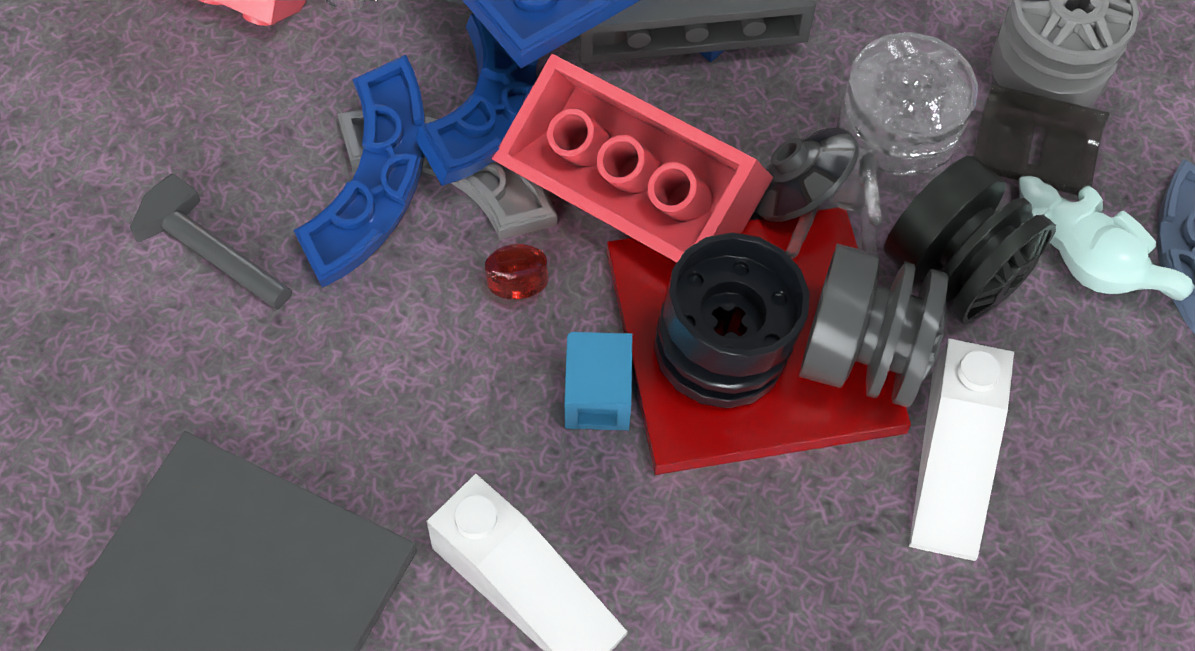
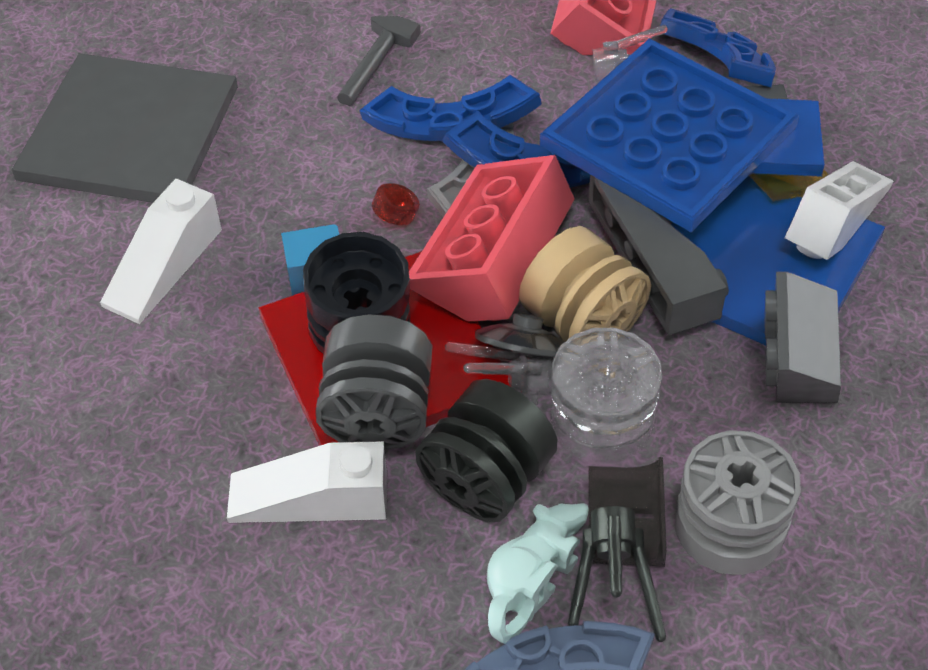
camera: 80 degrees right, 10 degrees down
none -> tan wheel [519,226,651,358]
none -> pearl dark grey plant [568,506,666,642]

